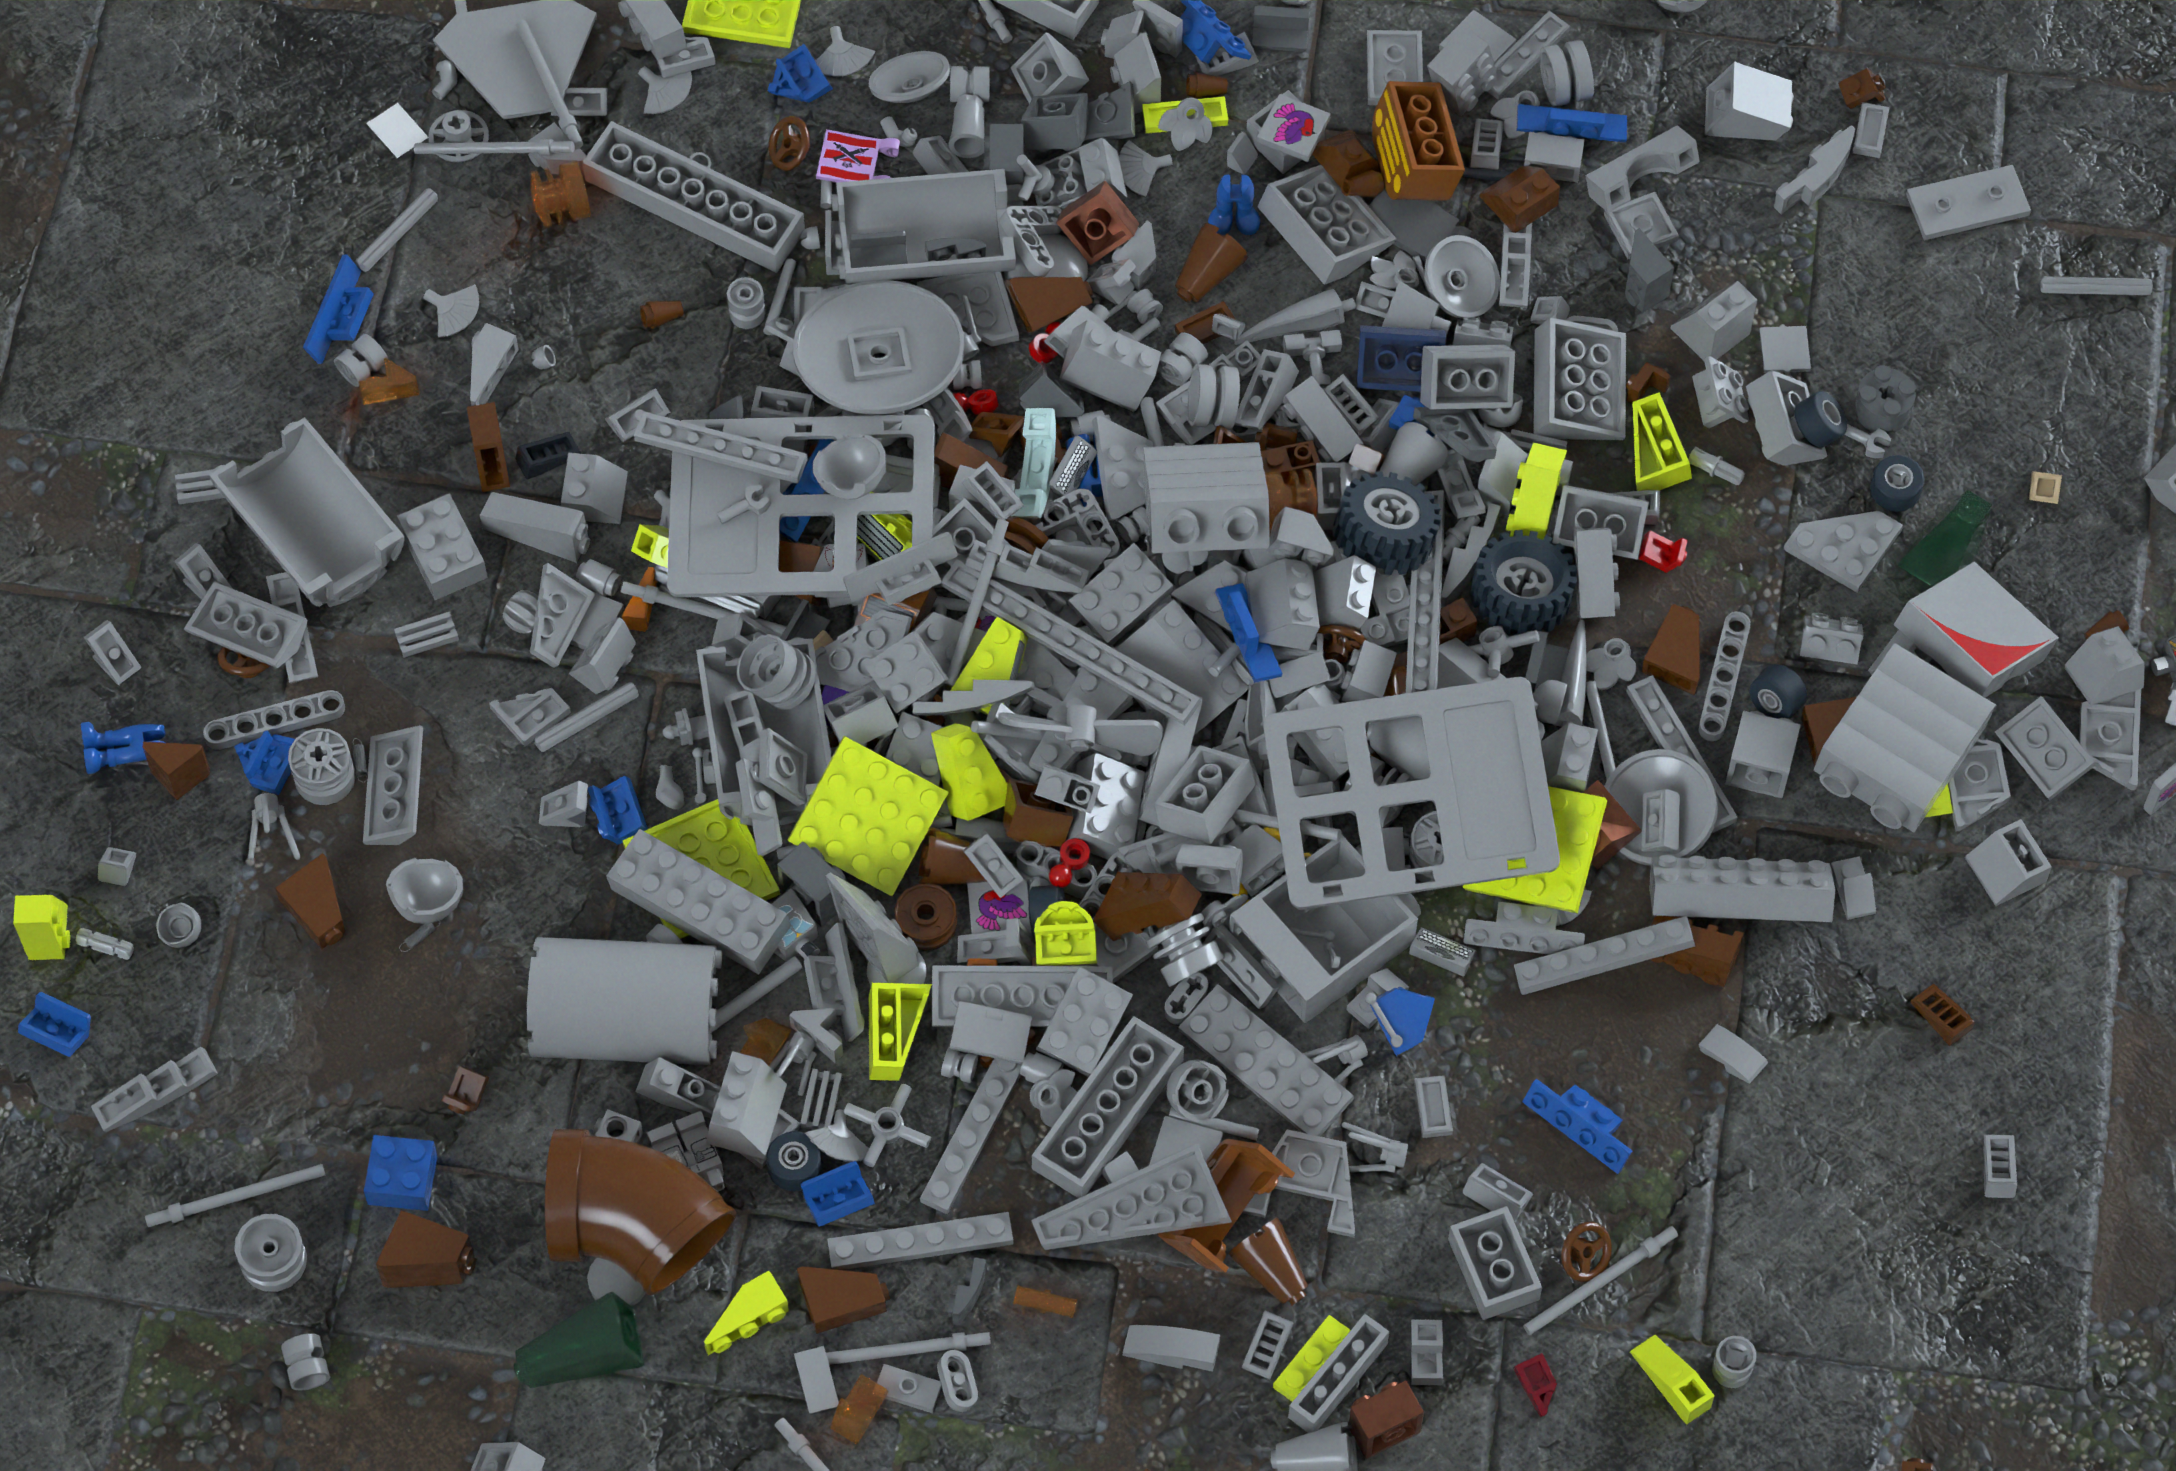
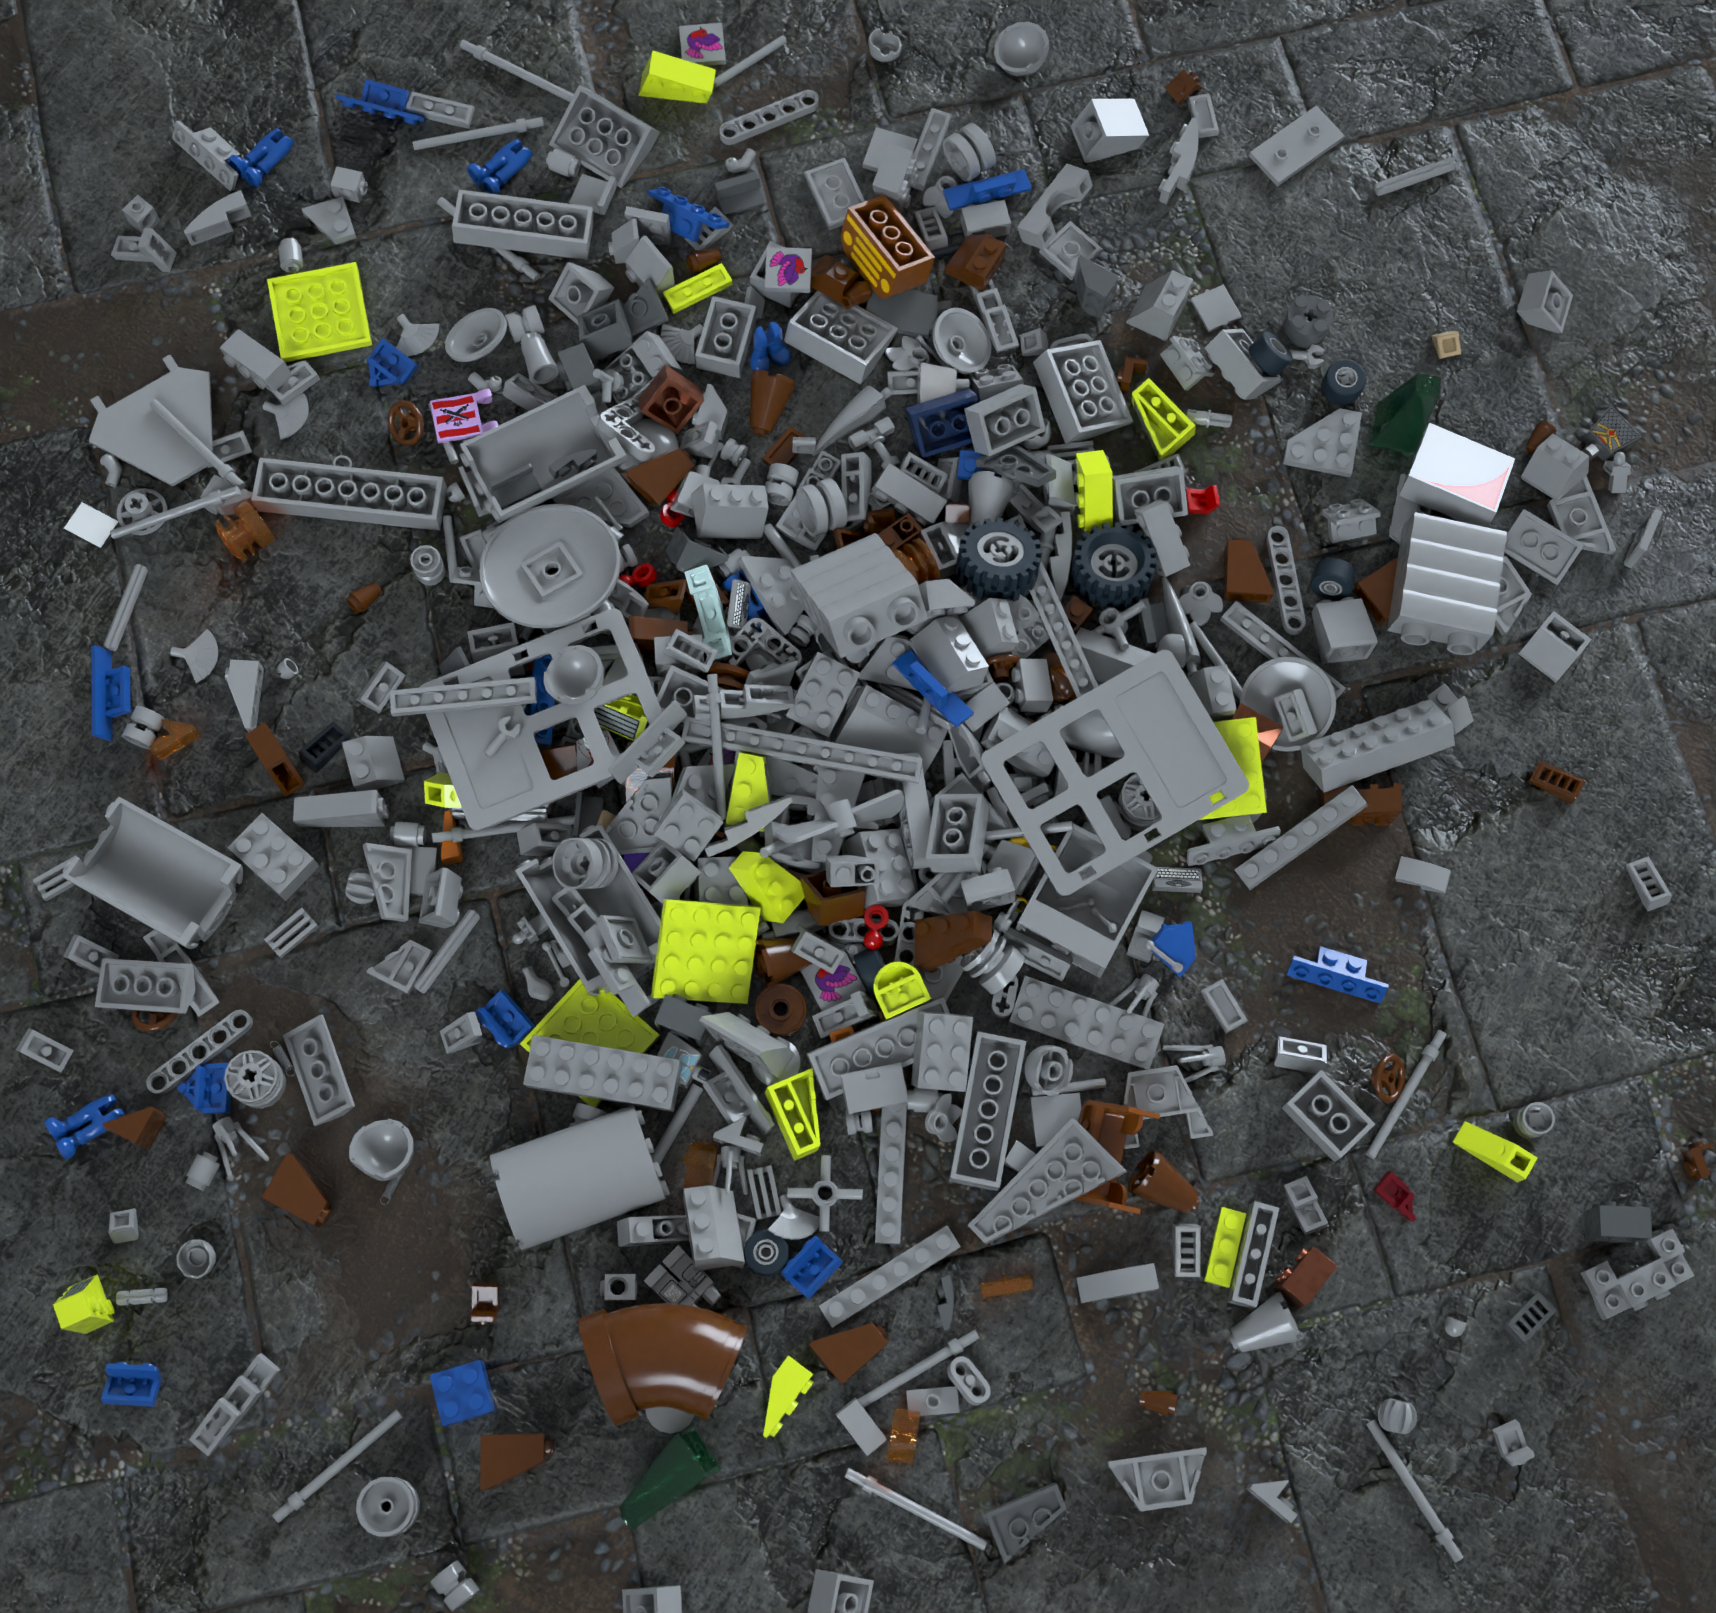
camera: 25 degrees left, 10 degrees up
light grey plate [1158,98,1212,151] -> none
none -> light grey brick [185,1151,220,1191]
none -> light grey brick [695,296,757,378]

